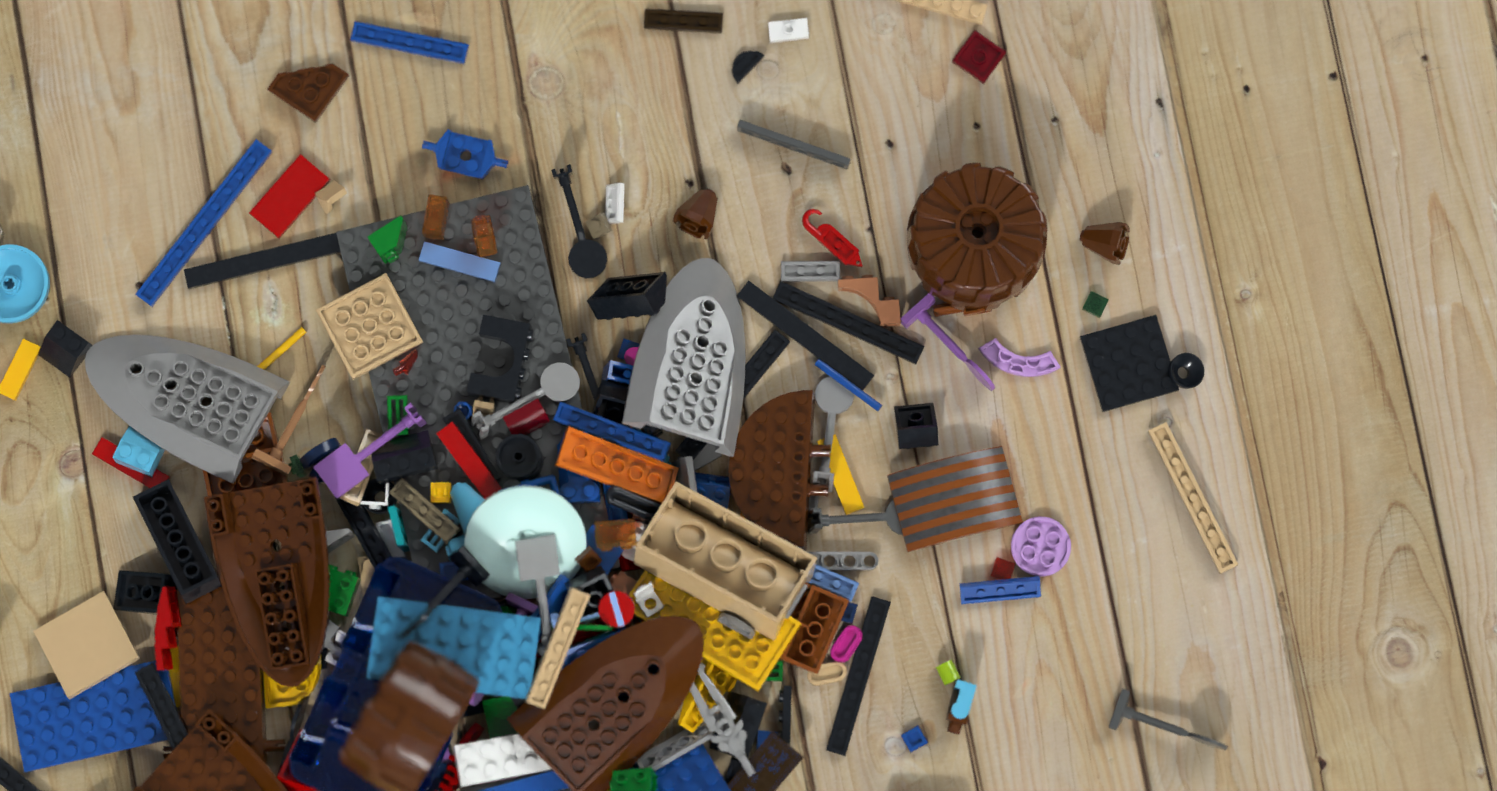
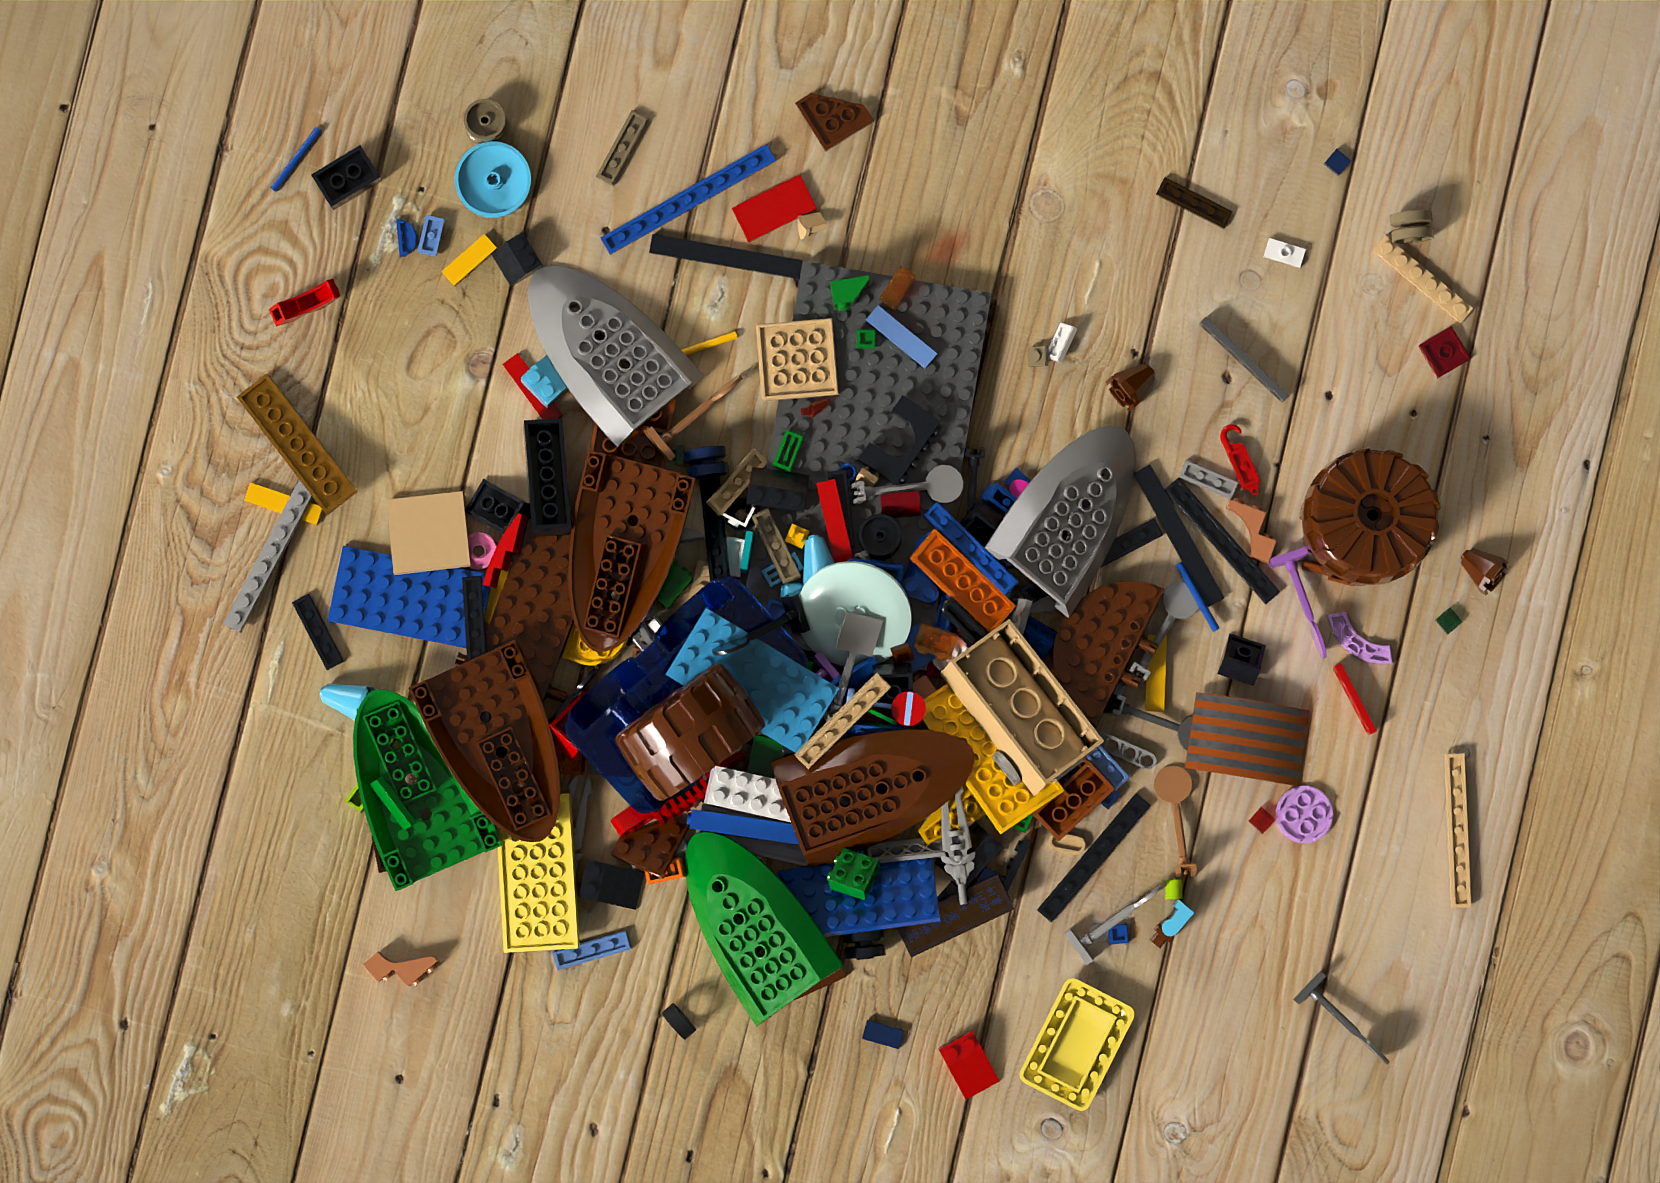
camera: 15 degrees right, 5 degrees up
medium lavender piece [314,403,427,499] -> none
blue tile [350,21,469,64] -> none
blue plate [422,130,509,179] -> none
clear orange brick [471,215,498,257] -> none
black piece [551,164,607,279] -> none
black slope [587,272,667,320] -> none
white bracket [634,582,664,617] -> none
black tile [732,51,765,84] -> none
dark pink tile [830,625,863,663] -> none
blue tile [959,576,1041,604] -> none
black plate [1080,315,1179,413] -> none
black piece [1169,353,1205,389] -> none
none -> bright pink tile [468,532,497,571]
none -> dark tan tile [596,110,649,186]
none -> green tile [857,329,876,349]
none -> light grey piece [1064,882,1167,965]
none -> medium nougat piece [1154,766,1197,879]
none -> red tile [1333,663,1377,735]

